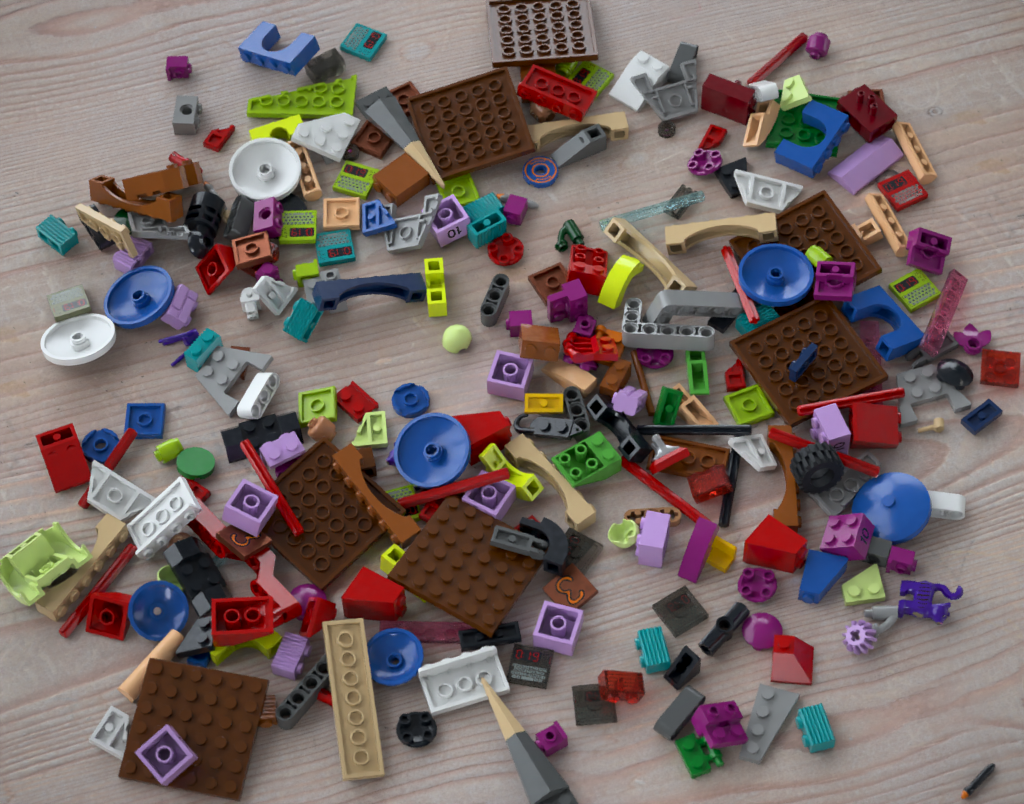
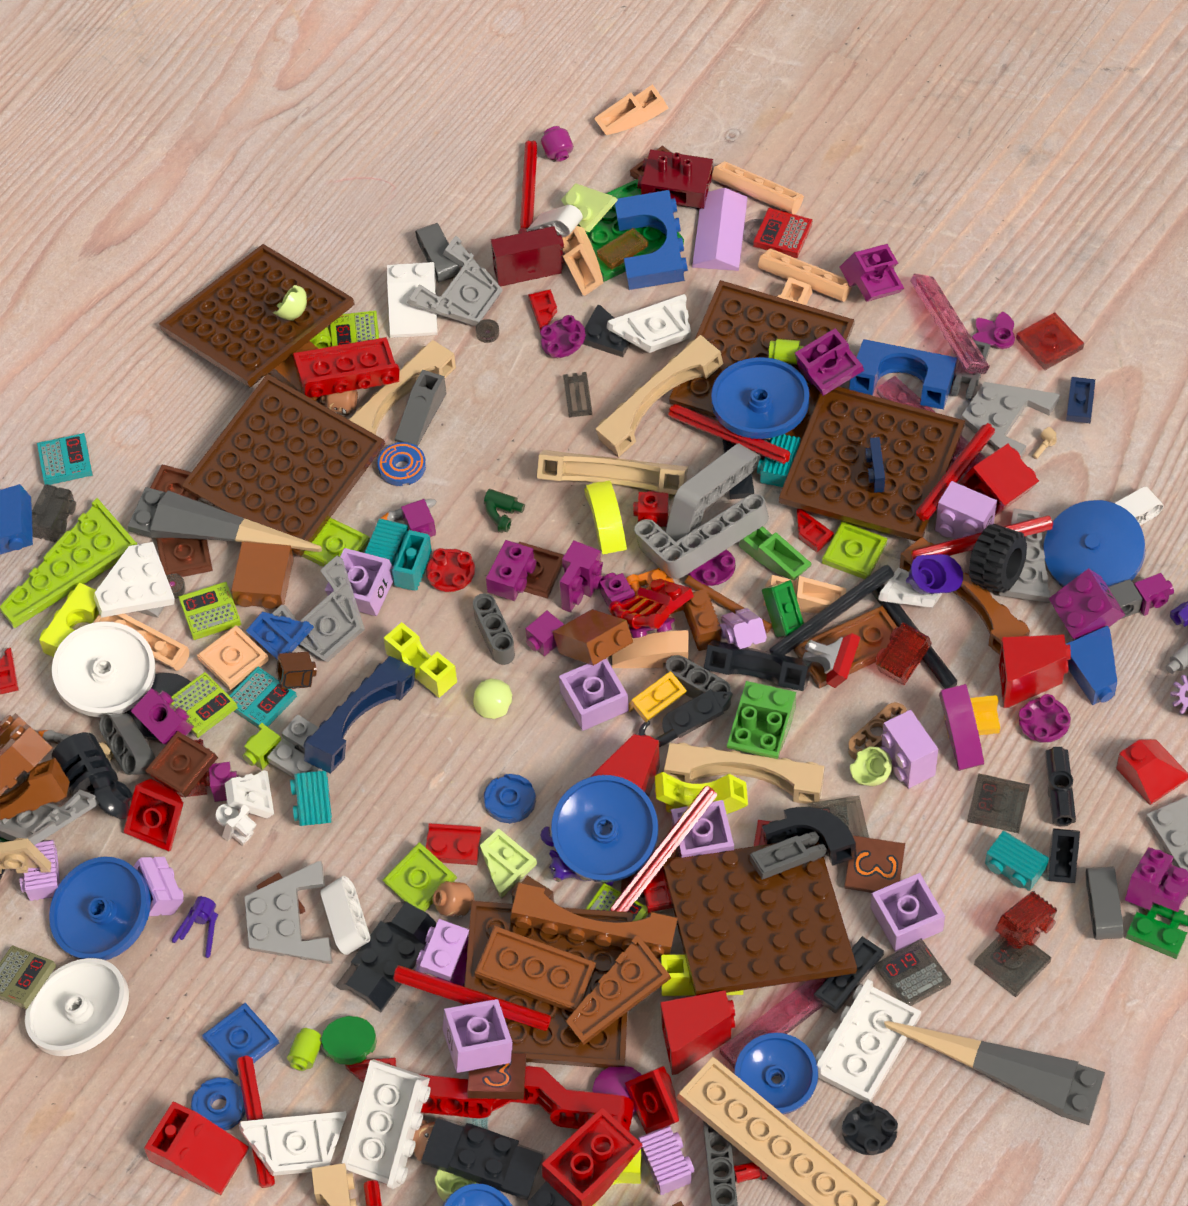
camera: 40 degrees left, 0 degrees up
teal brick [184,328,223,373] -> none
magenta brick [534,721,568,758] -> none
red slope [566,244,608,296] -> none
clear light blue axle [599,191,705,231] -> none
red axle [621,456,712,523] -> none
magenta dish [742,612,783,651] -> none
yellowish green wing [841,564,886,606] -> none
lime tile [888,269,941,313] -> none
black dish [936,358,973,390] -> none
none -> yellowish green hair [273,285,307,320]
none -> reddish brown brick [276,651,317,690]
none -> dark orange tile [474,926,596,1012]
none -> magenta brick [486,540,536,601]
none -> dark orange wing [566,934,671,1045]
none -> light nougat slope [594,84,668,135]
none -> clear orange tile [597,228,648,270]
none -> red brick [633,491,669,527]
none -> dark purple piece [906,554,963,595]

